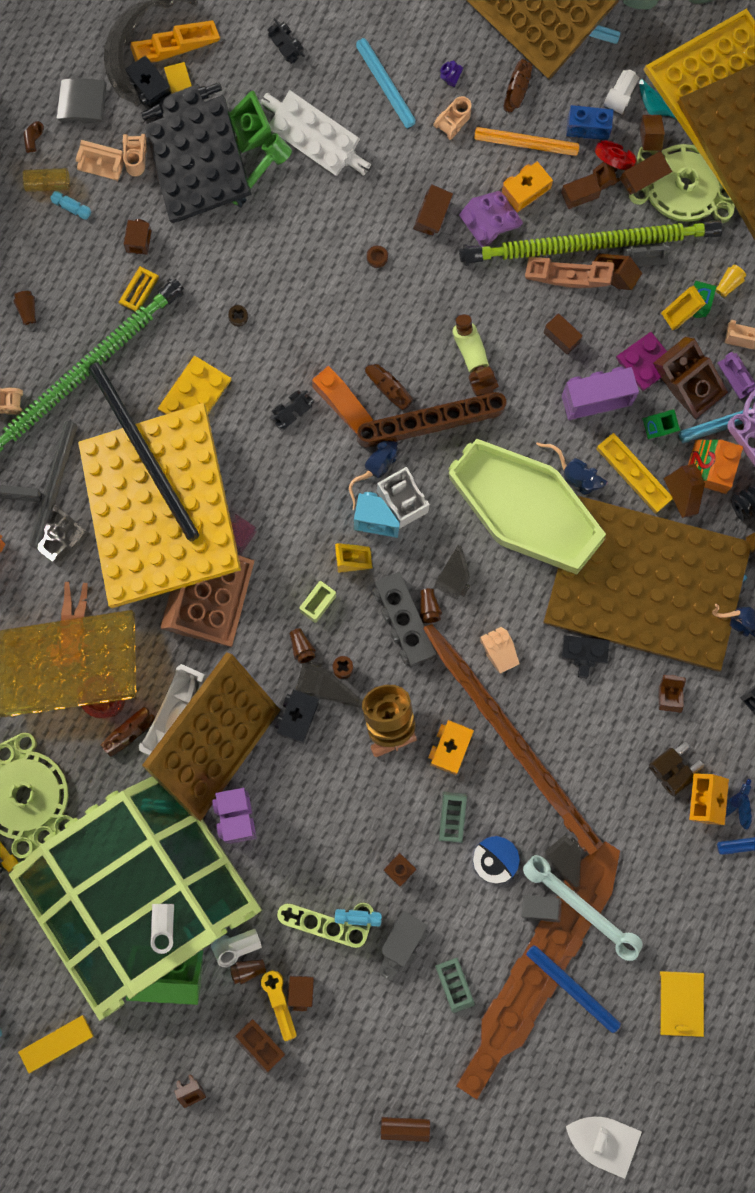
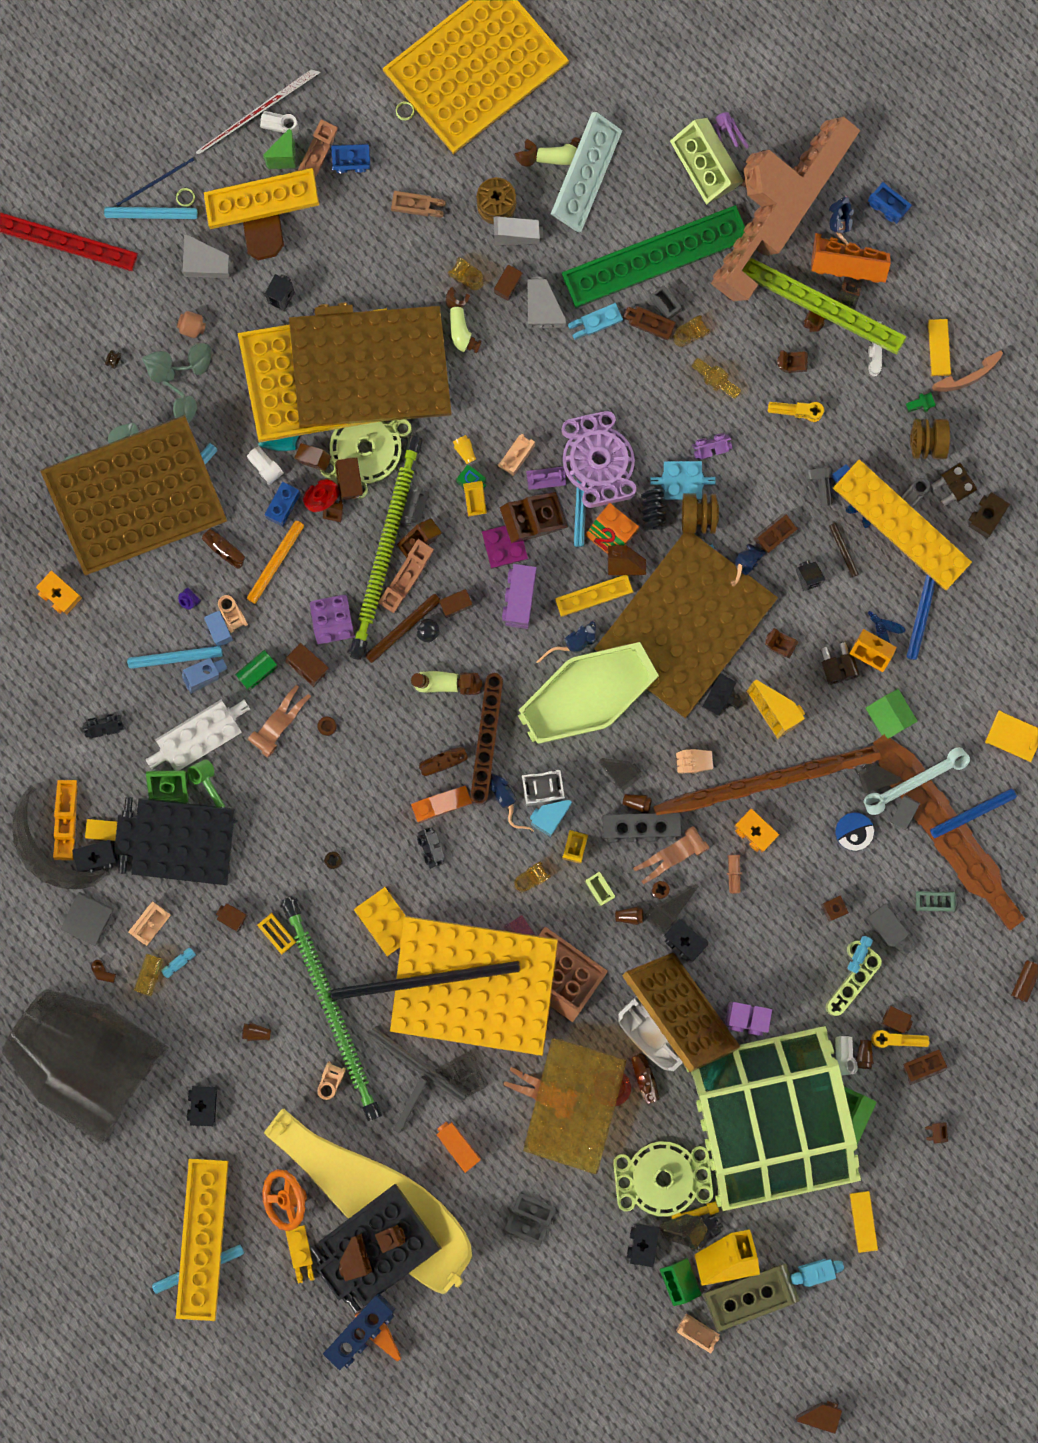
camera: 65 degrees left, 5 degrees up
light nougat piece [123,134,147,176] -> none
white piece [151,904,174,954] -> none
pearl gold wheel [362,685,416,747] -> none
sand green slope [439,792,467,843] -> none
light orange brick [502,161,553,212] -> none
reddish brown piece [561,174,601,209] -> none
green brick [642,409,680,439] -> none
none -> medium blue torso [182,658,227,694]
none -> medium blue piece [204,611,233,646]
none -> green brick [235,650,278,691]
none -> nougat flag [248,685,311,758]
none -> reddish brown axle [366,594,440,663]
none -> black piece [417,618,439,643]
none -> clear yellow piece [514,861,551,893]
none -> nougat flag [633,826,710,885]
none -> yellow slope [747,679,805,739]
none -> bright green slope [866,689,918,739]

